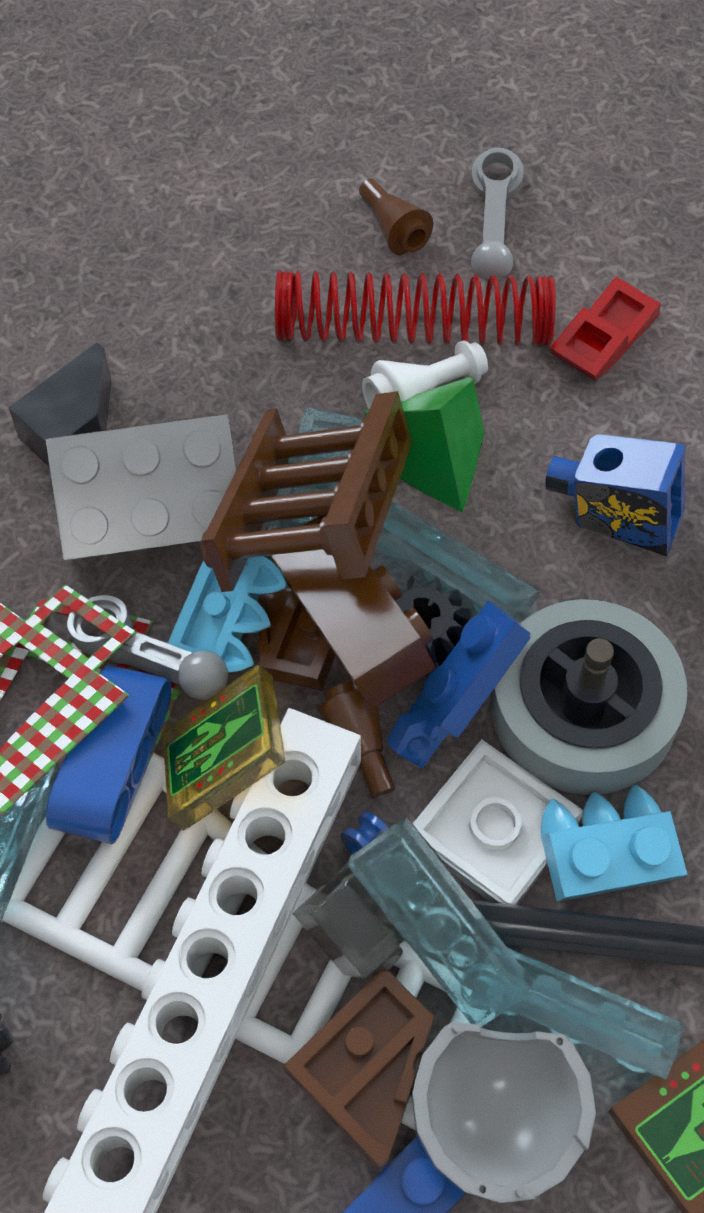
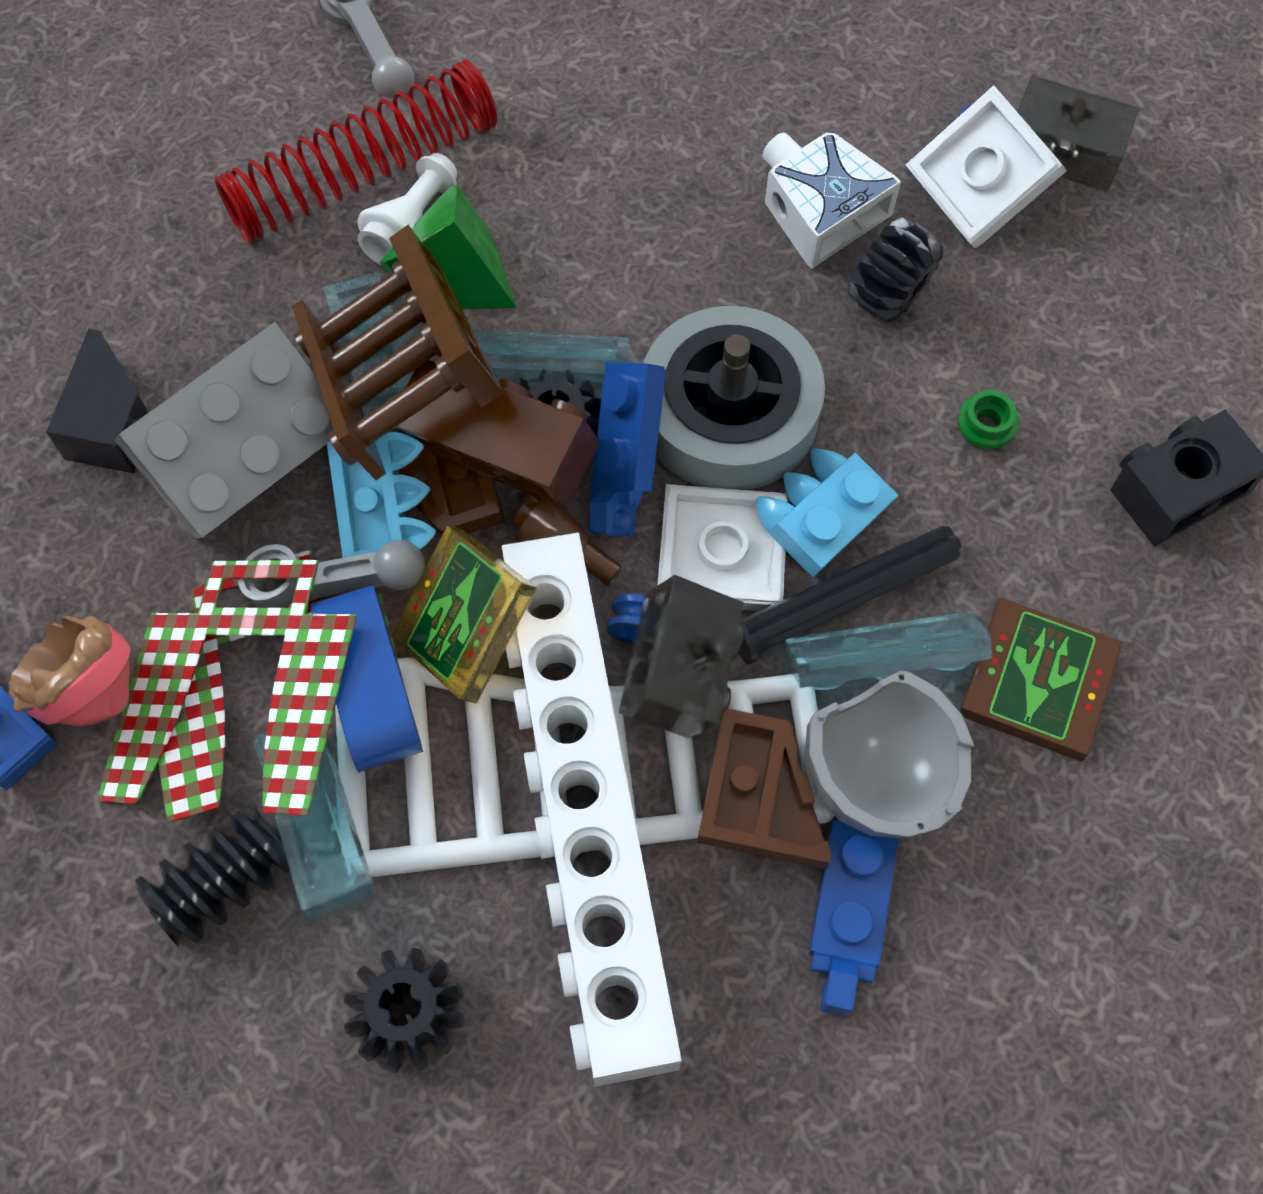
camera: 35 degrees left, 5 degrees up
clear light blue plate [347,817,533,1027] -> none
reddish brown cone [359,179,434,256] -> none
blue torso [545,434,685,557] -> none
red slope [550,276,661,381] -> none

